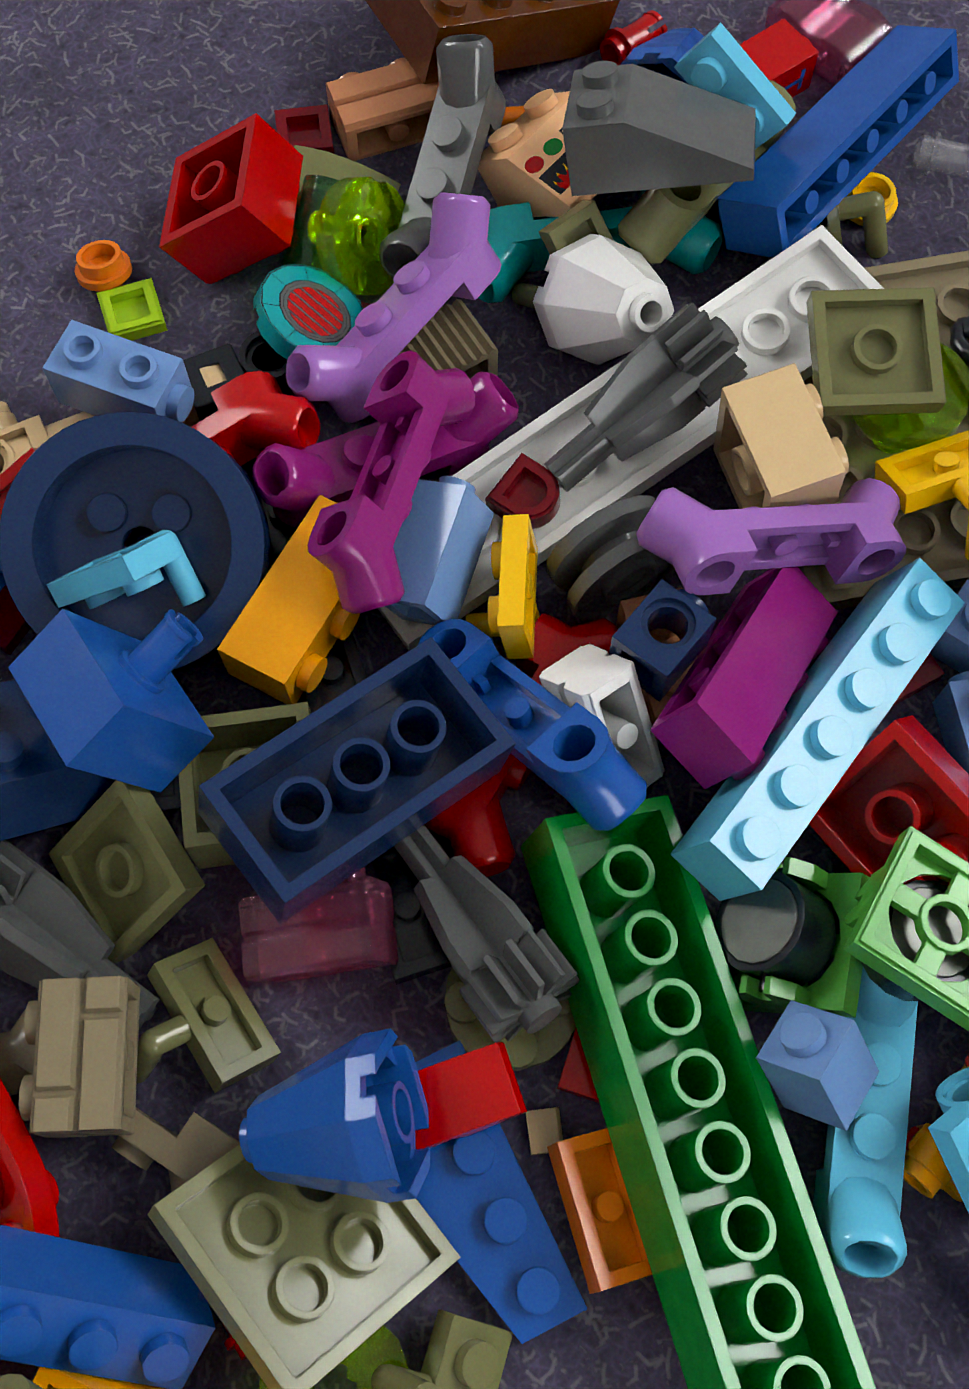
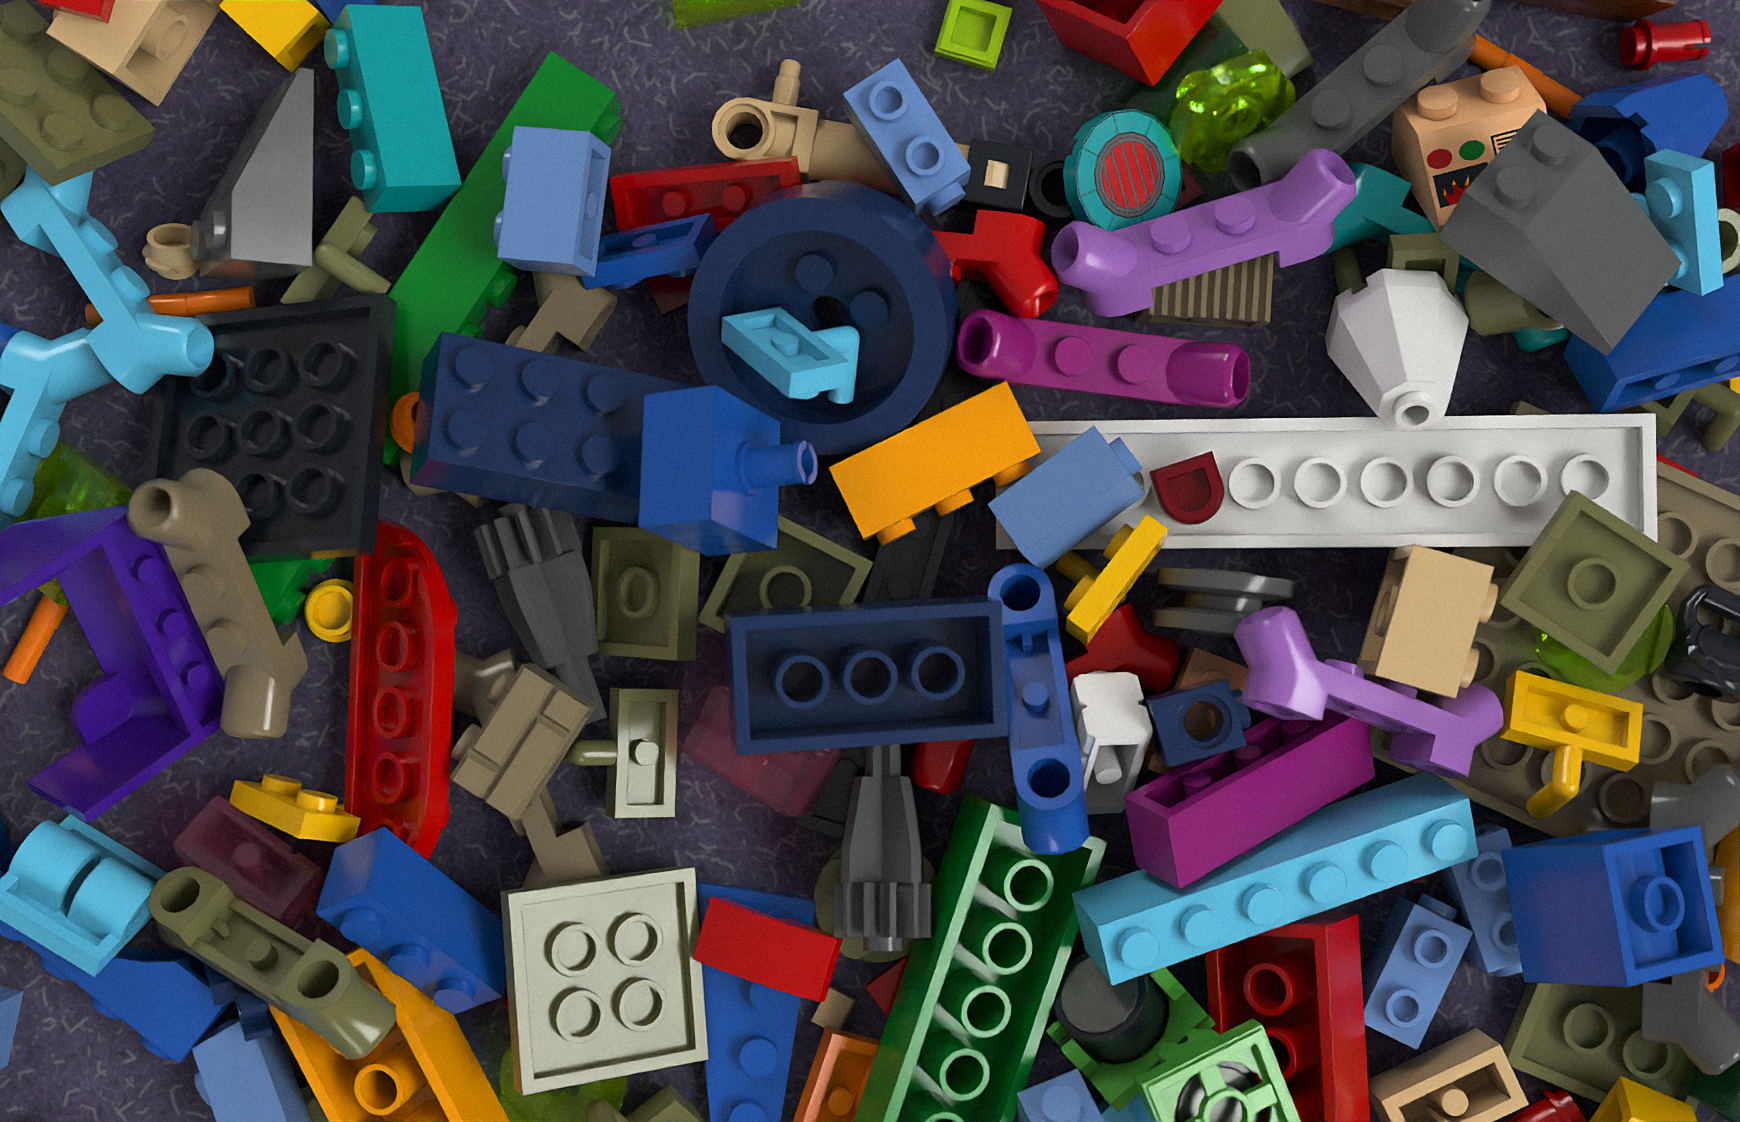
camera: 35 degrees right, 20 degrees up
blue cone [239,1028,430,1203] -> none
magenta plate [307,350,475,614] -> none
dark grey piece [544,302,748,492] -> none

